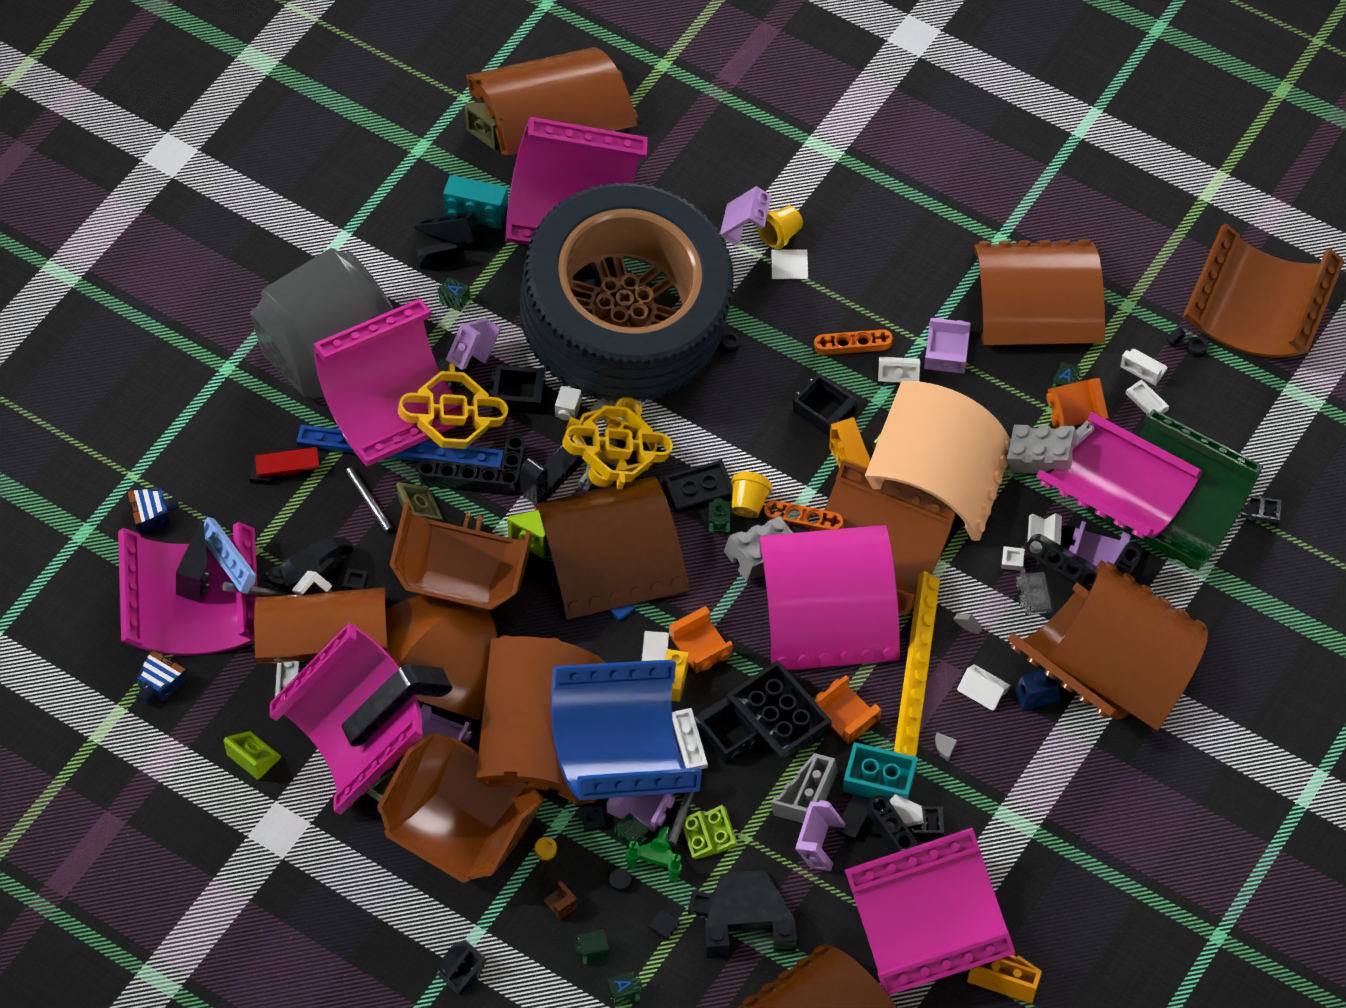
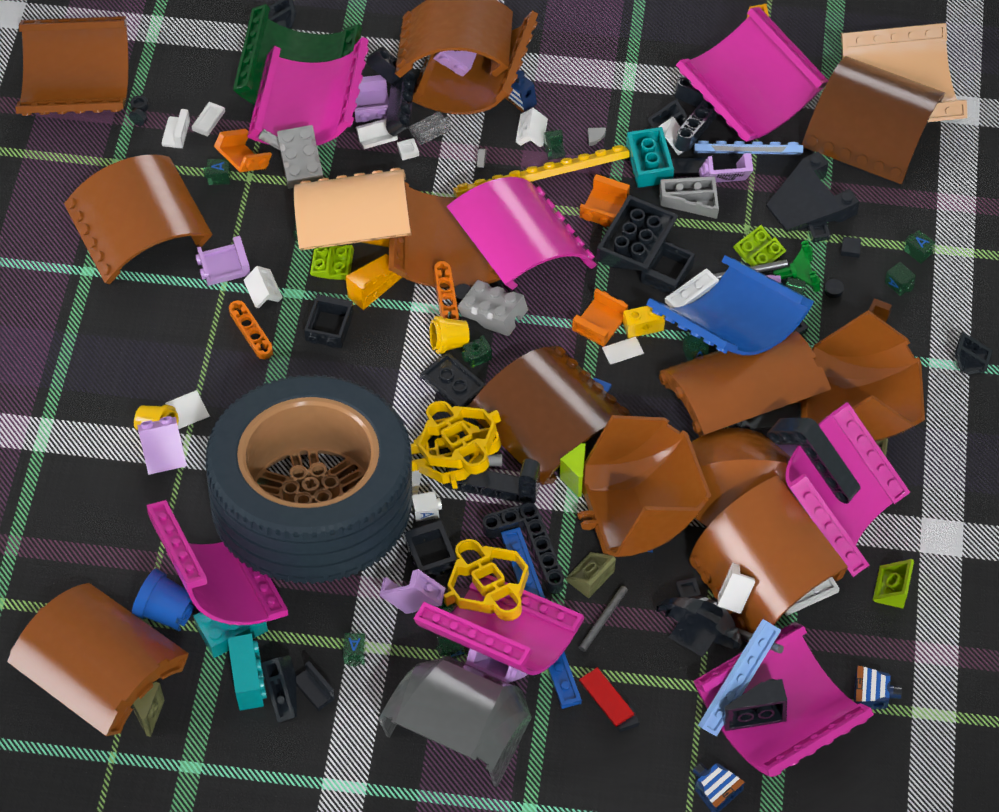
camera: 115 degrees left, 0 degrees up
none -> clear green panel [544,130,565,160]
none -> light blue plate [694,141,803,155]

